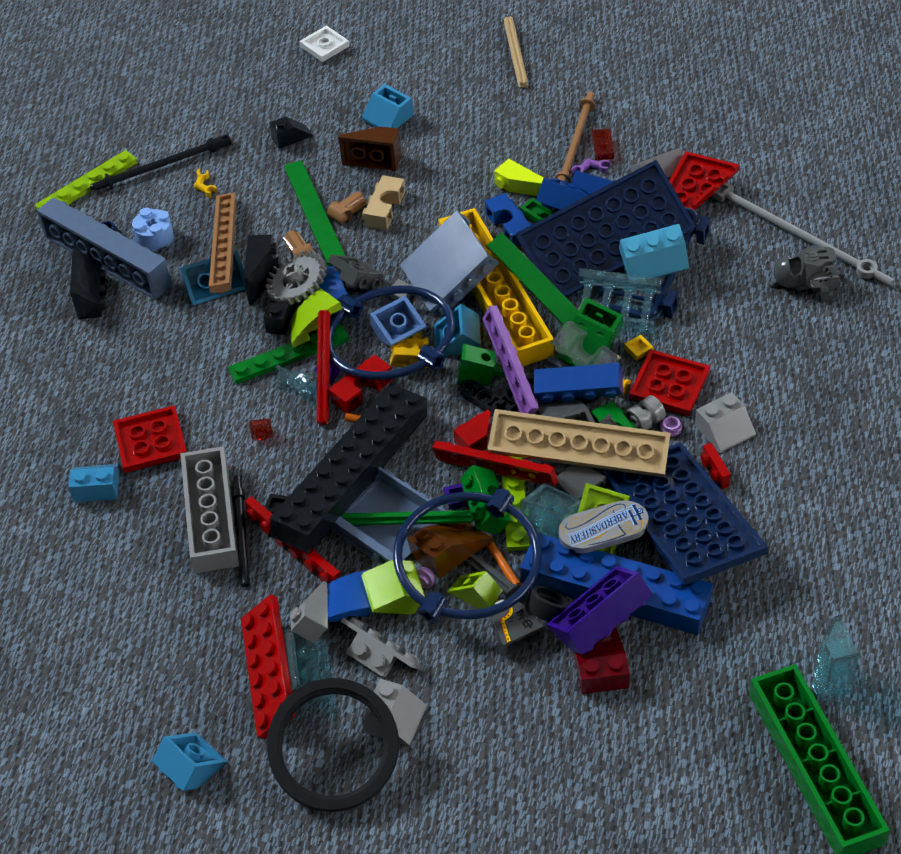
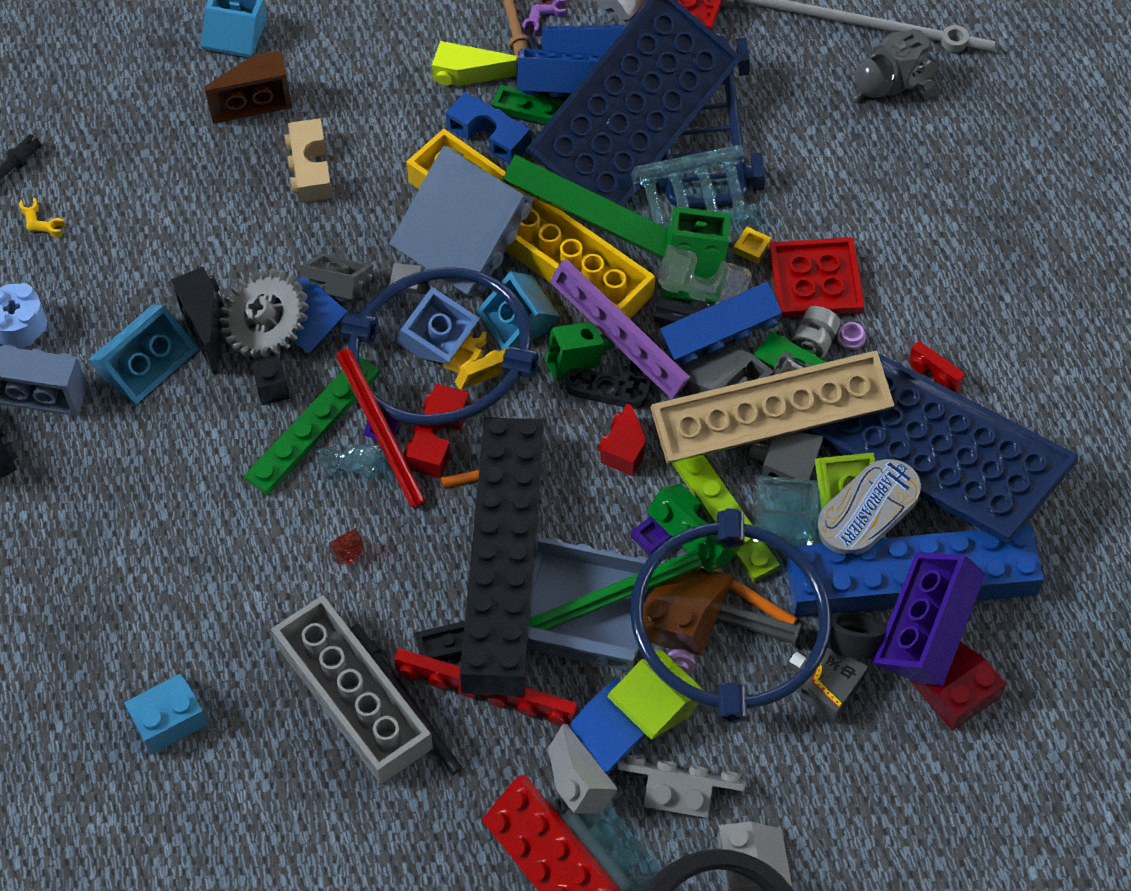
camera: 30 degrees left, 10 degrees up
red plate [113,405,187,473] -> none
medium nougat plate [209,192,237,294] -> none
black slope [269,117,313,149] -> none
medium nougat piece [283,230,314,260] -> none
green tile [284,160,345,266] -> none
lime slope [291,289,342,347] -> none
medium nougat piece [327,191,367,225] -> none
red plate [432,441,558,487] -> none
lime slope [447,571,503,609] -> none
medium azure slope [619,224,689,285] -> none
light grey slope [695,392,756,453] -> none

